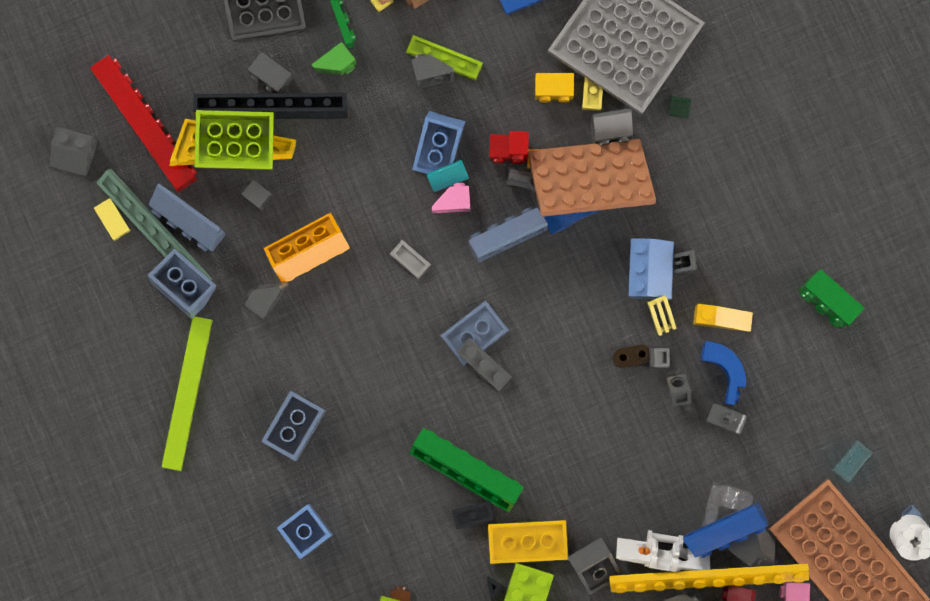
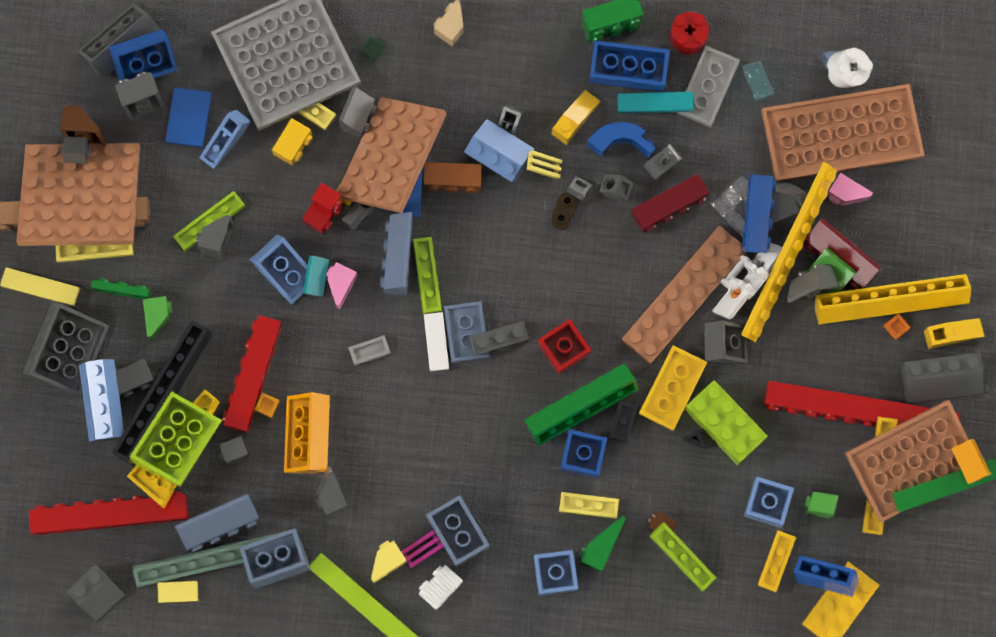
camera: 65 degrees left, 5 degrees down
none -> medium blue slope [79,359,124,442]
none -> medium blue slope [199,110,251,169]
none -> red brick [222,315,282,434]
none -> light orange tile [254,393,280,418]
none -> light yellow slope [371,541,407,583]
none -> dark pink tile [401,531,444,568]
none -> lime tile [413,237,442,315]
none -> white brick [419,565,463,611]
none -> dark orange brick [424,162,482,194]
none -> white tile [424,312,449,372]
none -> tan slope [434,0,464,46]
none -> red brick [537,319,591,375]
none -> light yellow tile [559,492,619,519]
none -> blue brick [560,429,607,479]
none -> green slope [578,516,626,573]
none -> blue brick [589,41,670,92]
none -> teal tile [618,92,694,114]
none -> nougat plate [621,225,747,364]
none -> dark red brick [631,174,709,233]
none -> red brick [670,12,709,55]
none -> light grey tile [676,46,740,128]

